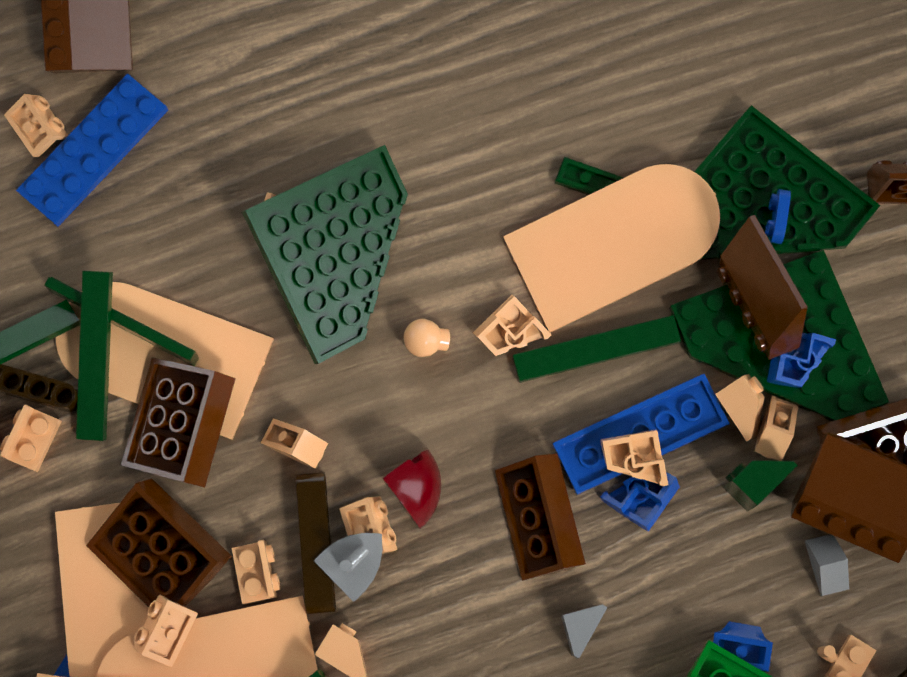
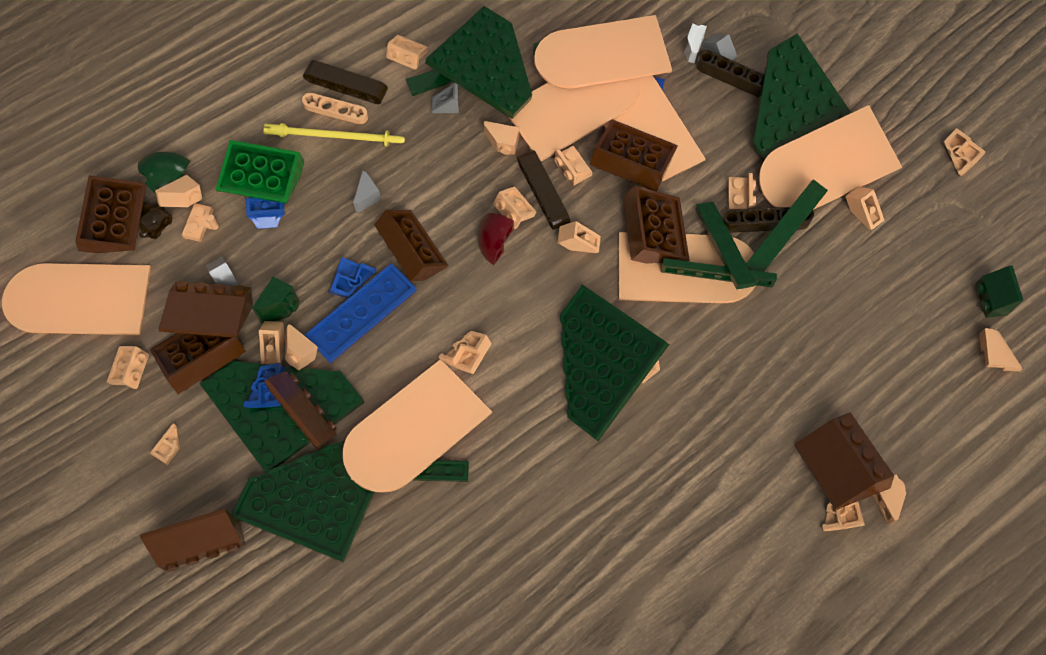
camera: 160 degrees right, 10 degrees down
light nougat bracket [4,94,68,157] -> none
blue plate [16,73,168,227] -> none
light nougat bracket [133,595,198,667] -> none
light grey shield [314,533,383,602] -> none
light nougat piece [404,319,450,357] -> none
dark green tile [512,315,681,383] -> none
light nougat slope [600,430,668,486] -> none
blue plate [765,189,791,244] -> none

